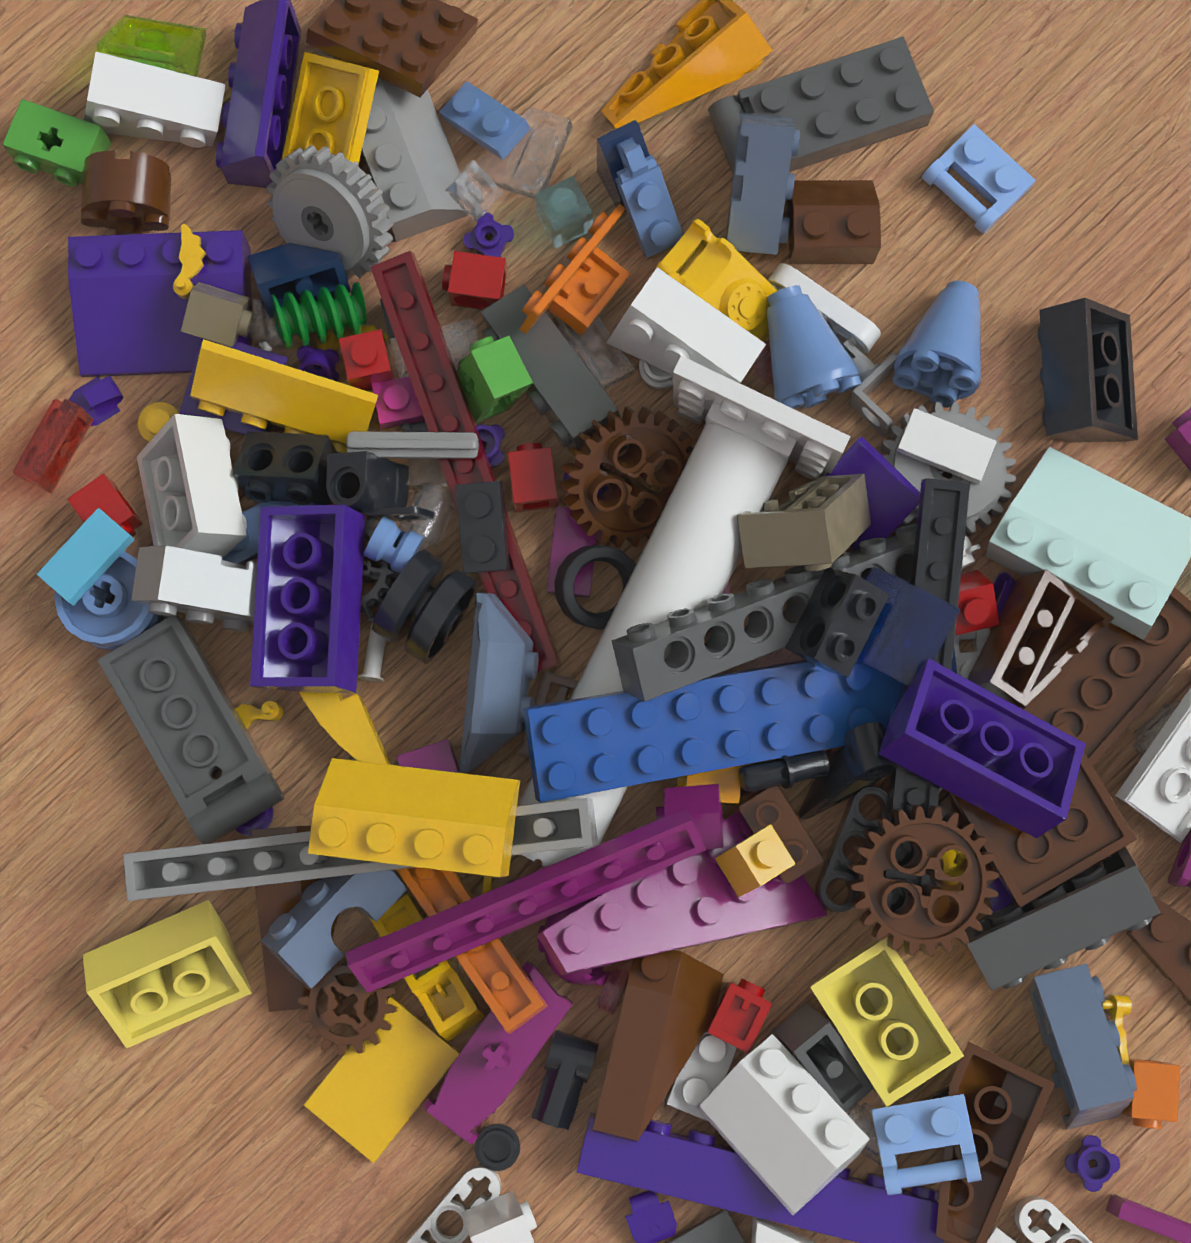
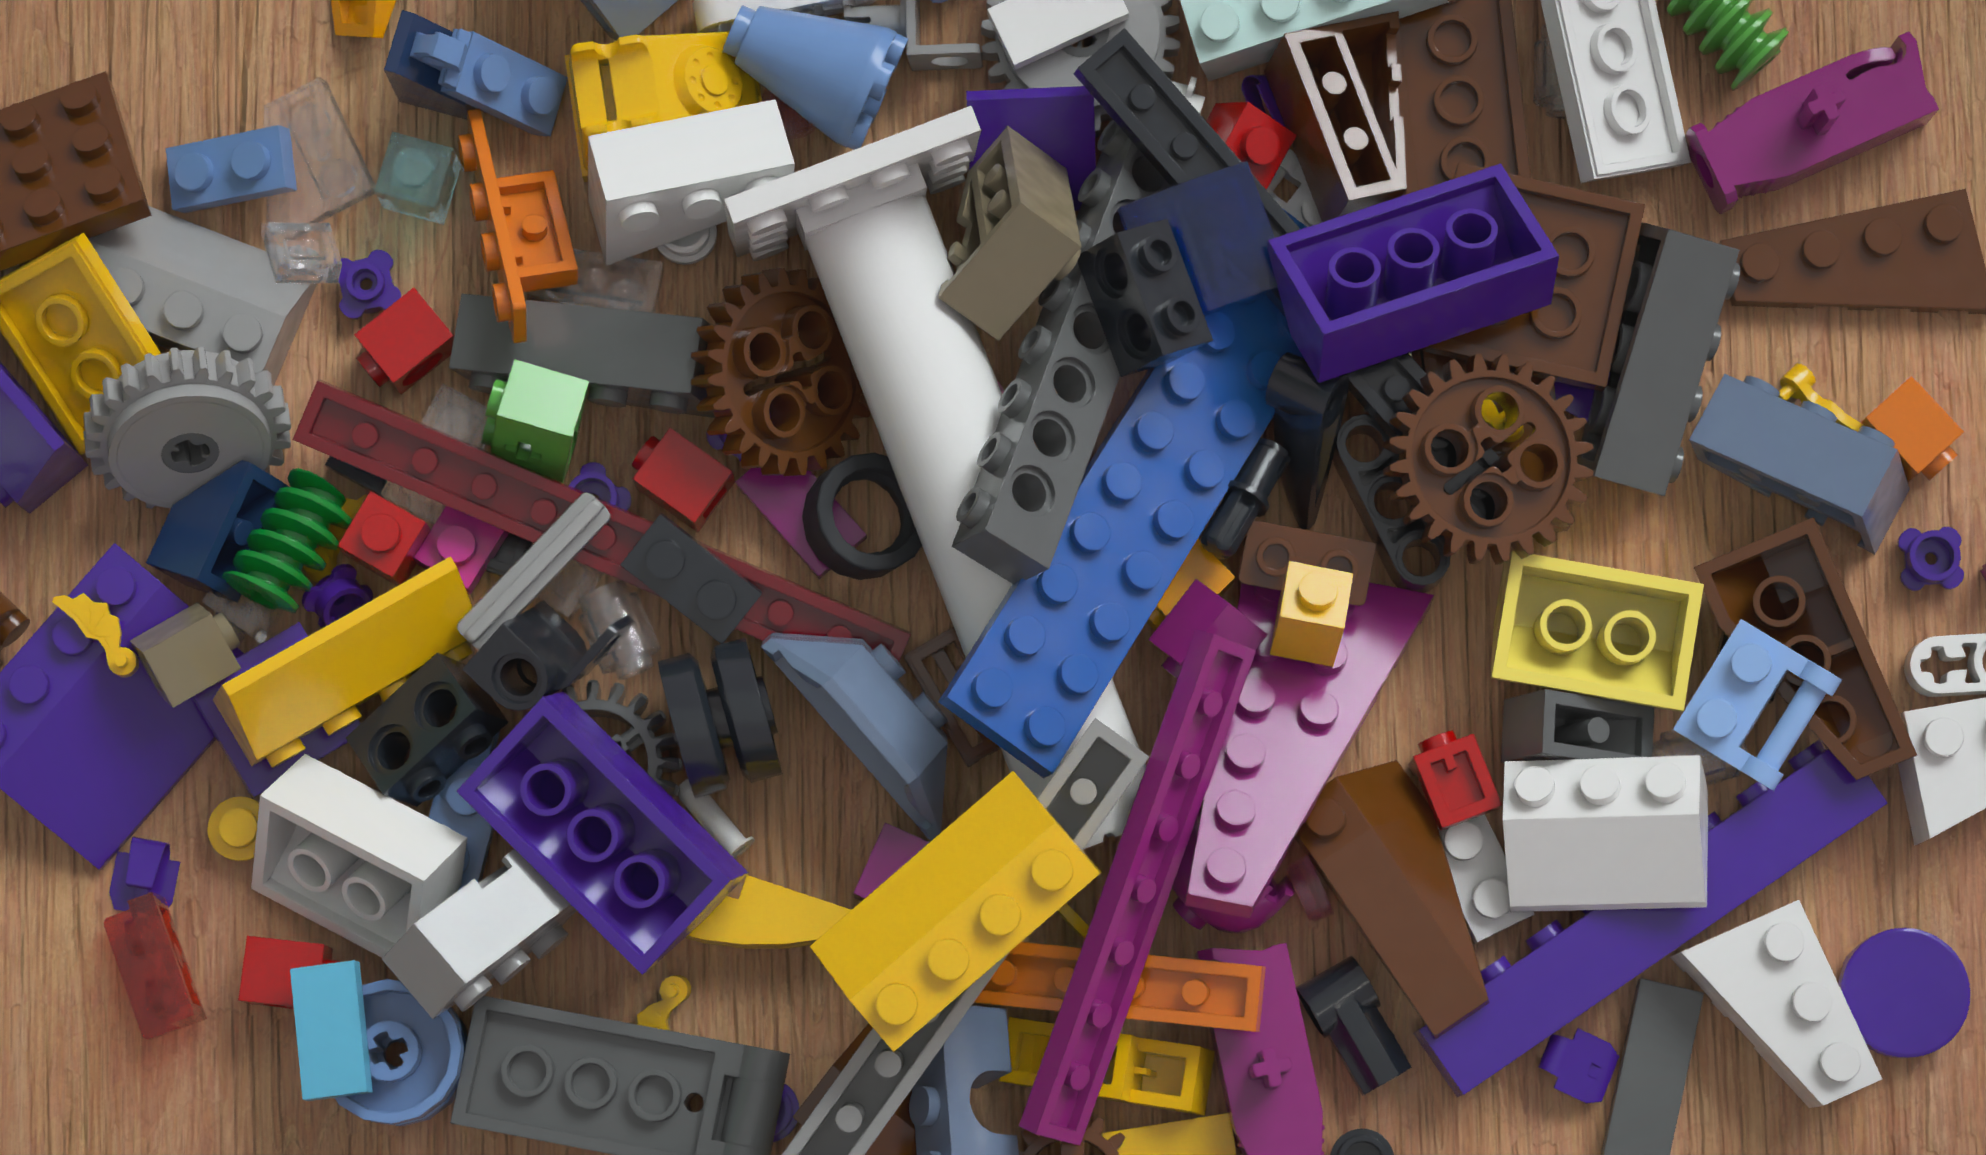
camera: 50 degrees left, 0 degrees up
medium blue wheel [363,516,424,574] -> none

